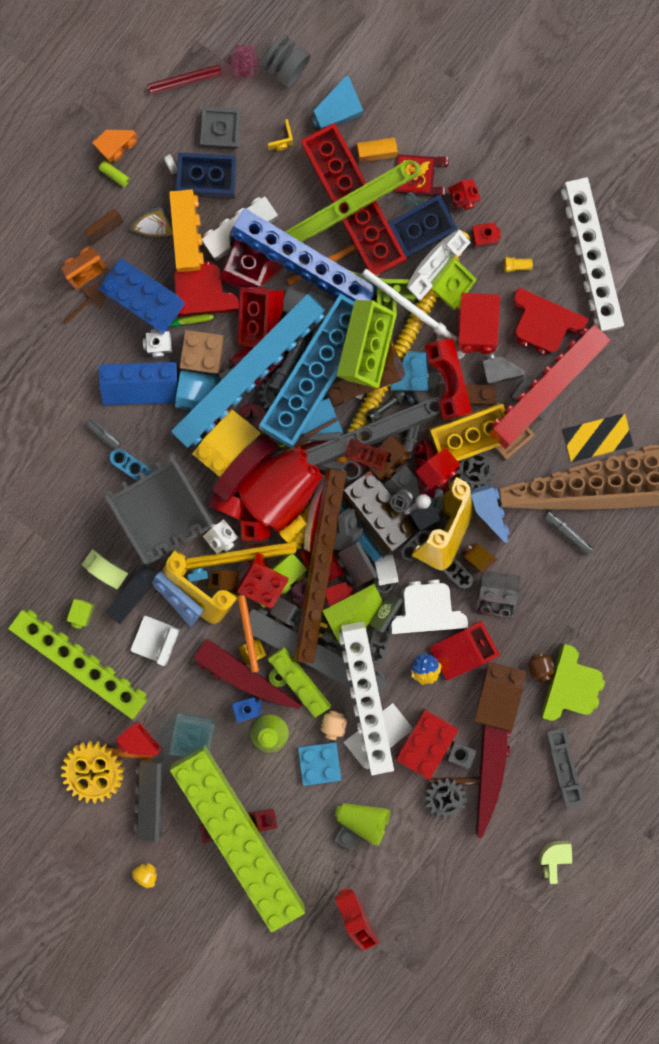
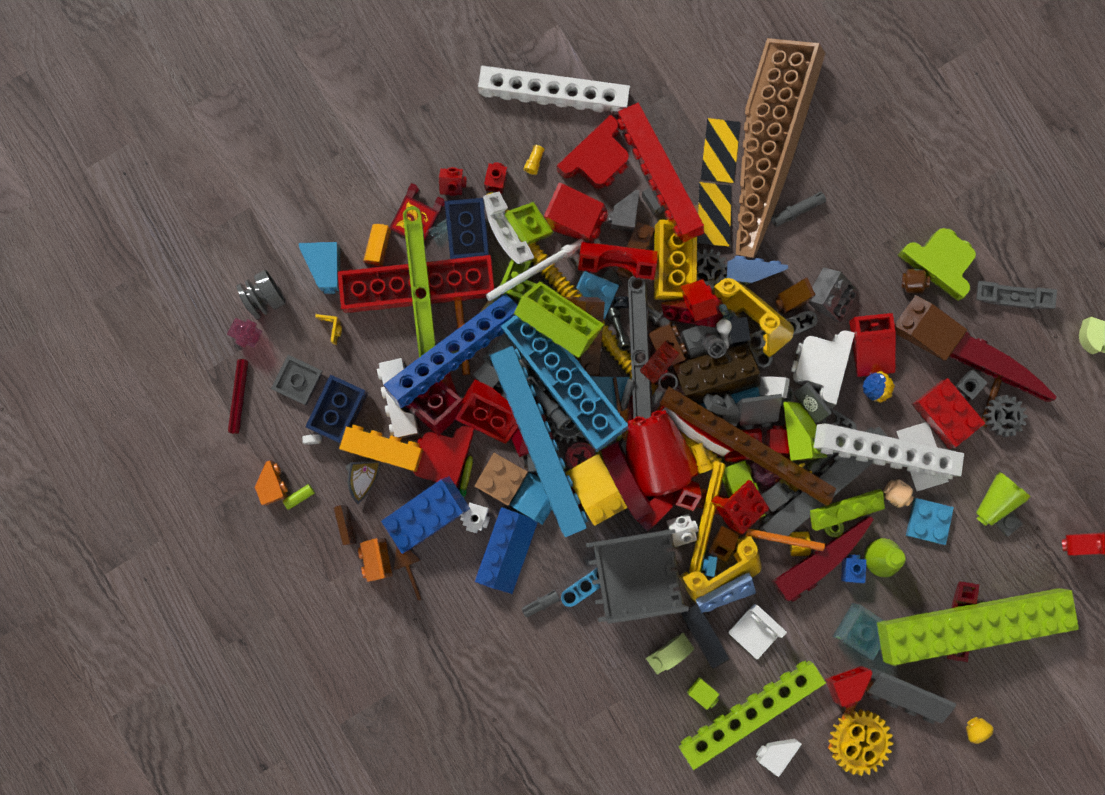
camera: 60 degrees left, 5 degrees down
none -> sticker [697,182,731,247]
none -> white slope [756,739,802,777]

